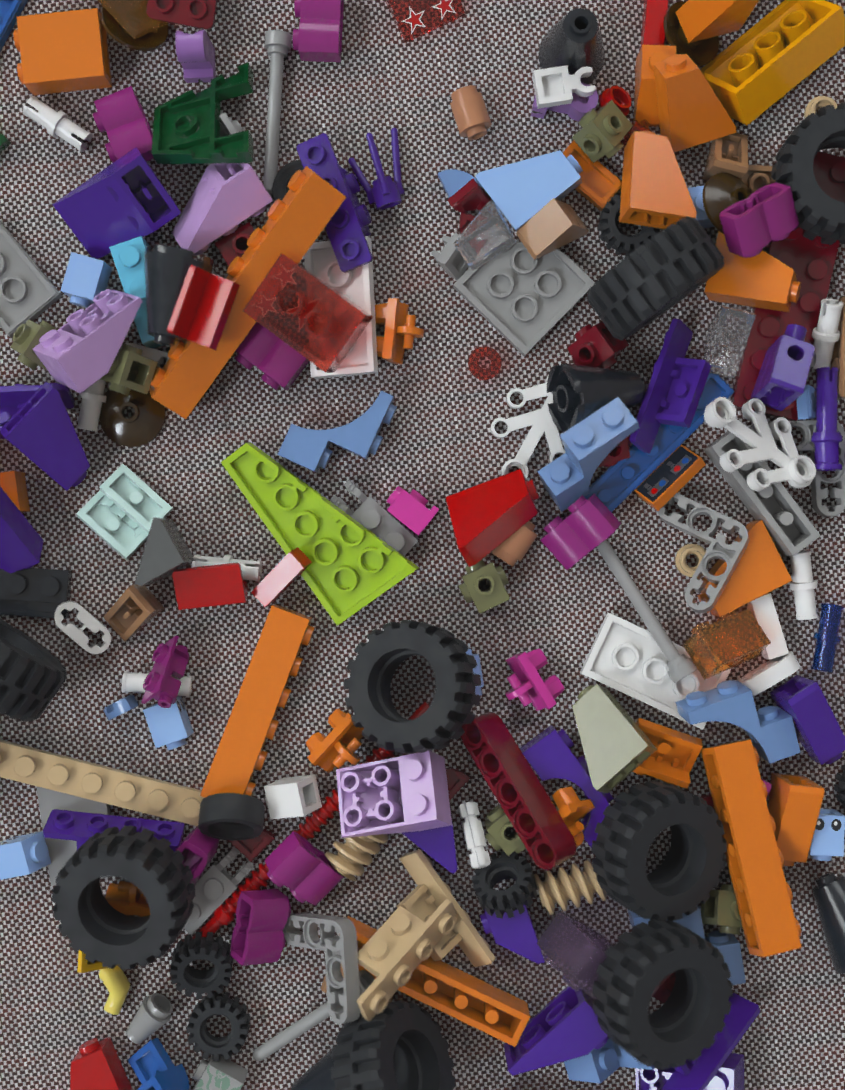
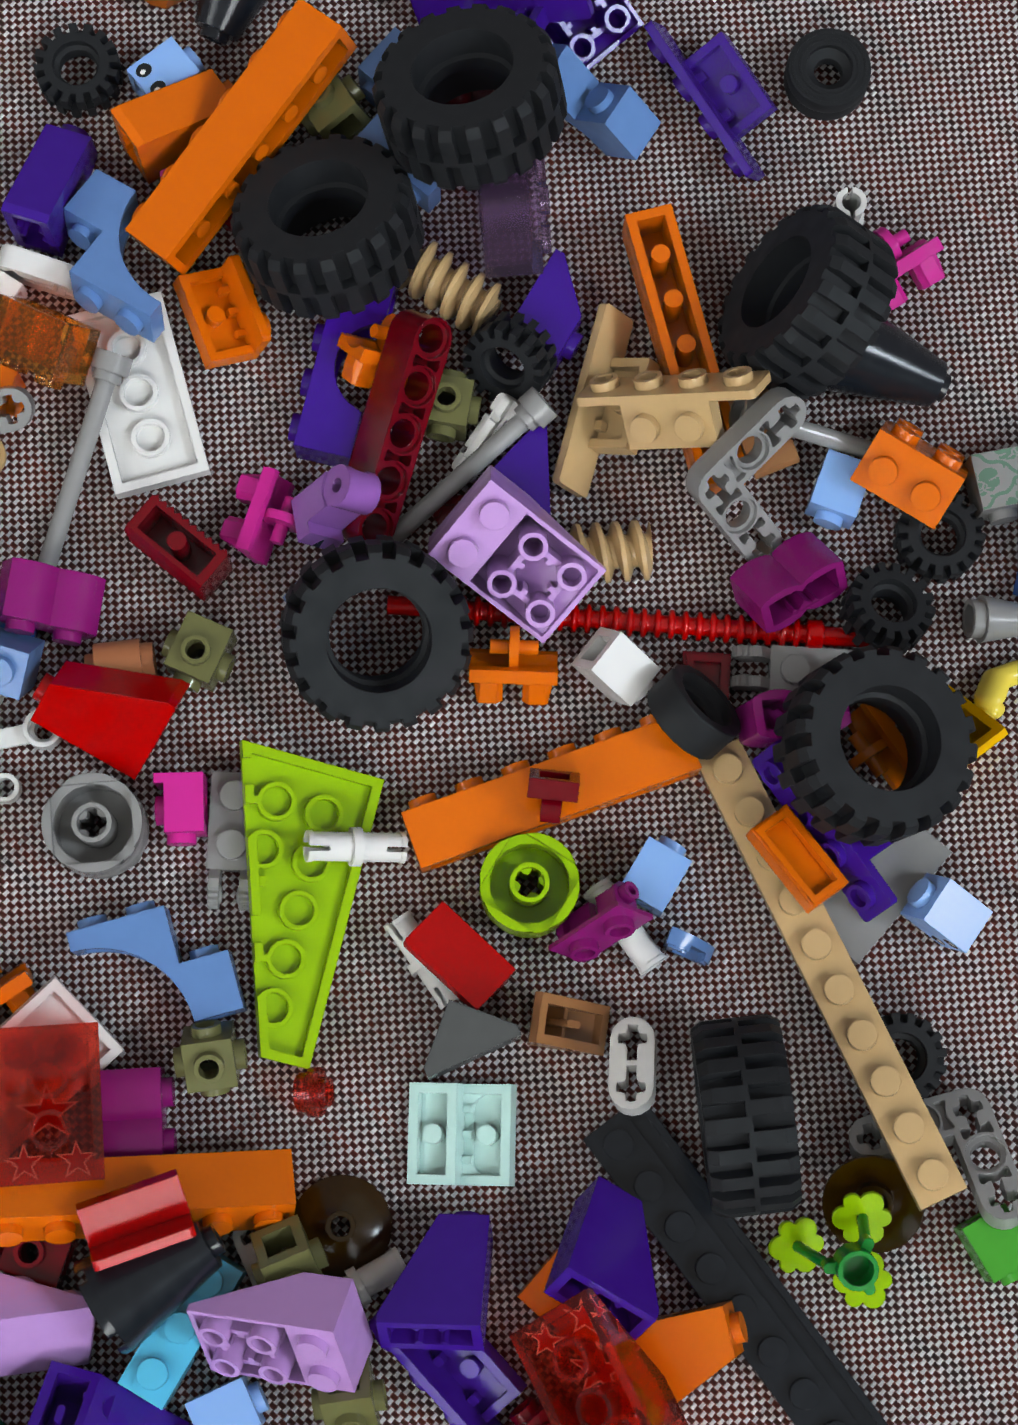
camera: 135 degrees left, 10 degrees down
piece [251,547,312,607] -> none
magenta brick [265,831,344,906] -> none
dark purple slope [504,978,609,1076] -> none
slope [572,684,657,794] -> none
none -> light grey brick [41,772,149,879]
none -> dark red brick [124,495,233,601]
none -> olive brick [173,1019,248,1097]
none -> medium lavender leg [291,464,381,549]
none -> clear red plate [293,1067,334,1118]
none -> white pin [303,827,408,867]
none -> light grey piece [392,386,558,542]
none -> lime brick [479,833,580,938]
none -> dark red tile [527,768,580,824]
none -> orange tile [745,804,849,914]
none -> light blue brick [804,449,866,531]
none -> orange bracket [850,418,969,529]

